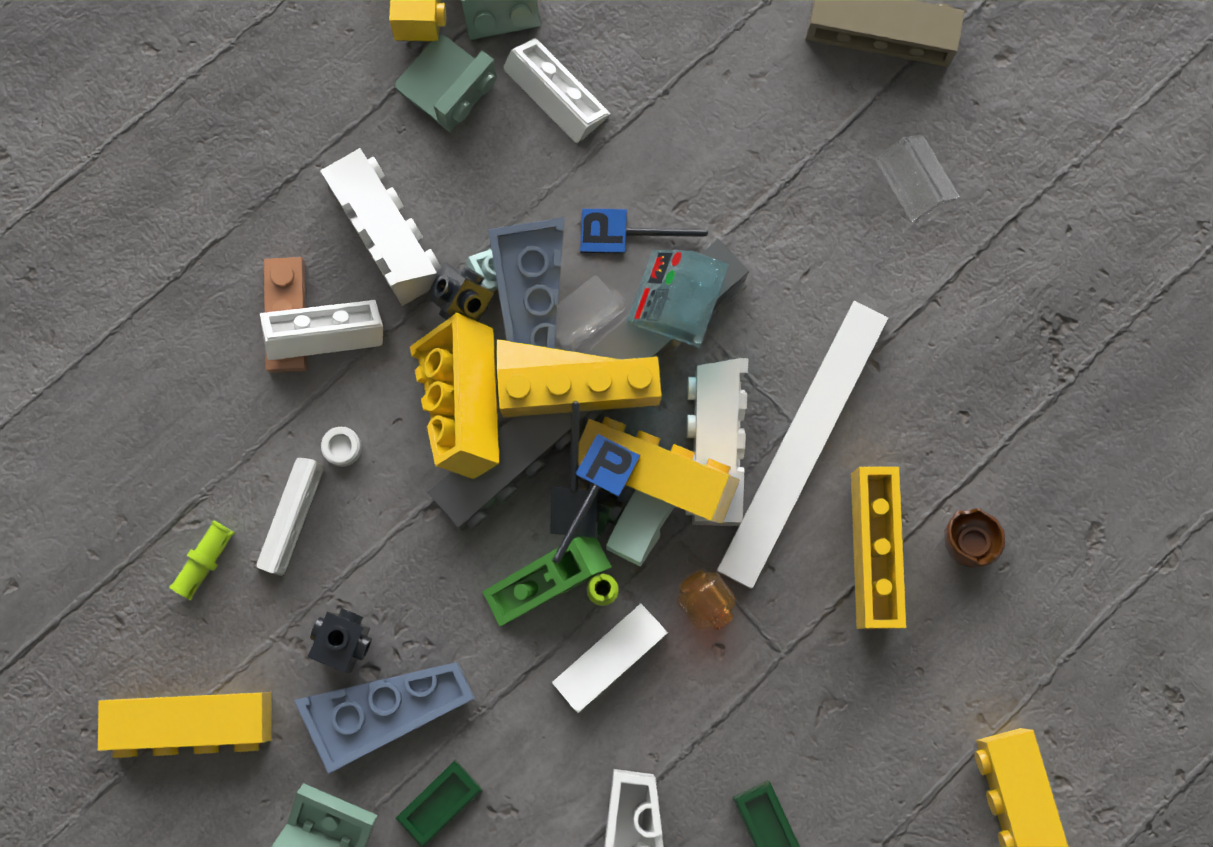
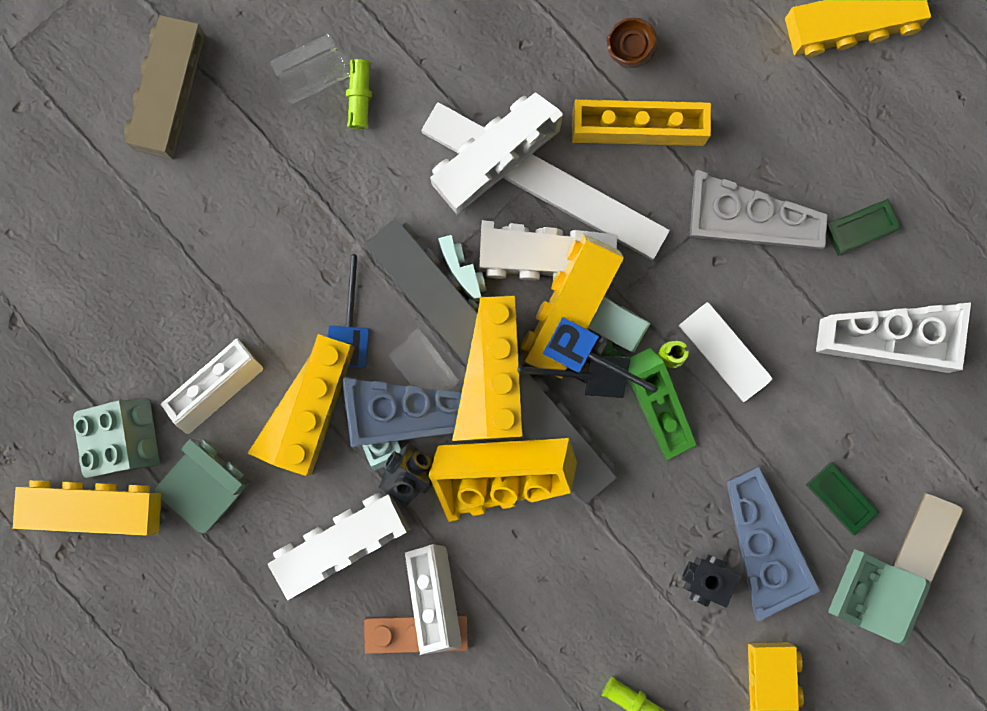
camera: 90 degrees left, 5 degrees up
white slope [257,458,324,576] -> none
white tile [321,427,362,467] -> none
clear light blue slope [627,250,729,348] -> none
clear orange head [677,570,736,630] -> none
none -> yellow wedge [247,334,355,476]
none -> lime pin [346,59,372,130]
none -> white wedge [430,92,563,215]
none -> light aqua slope [438,235,486,302]
none -> light grey wing [689,170,827,250]

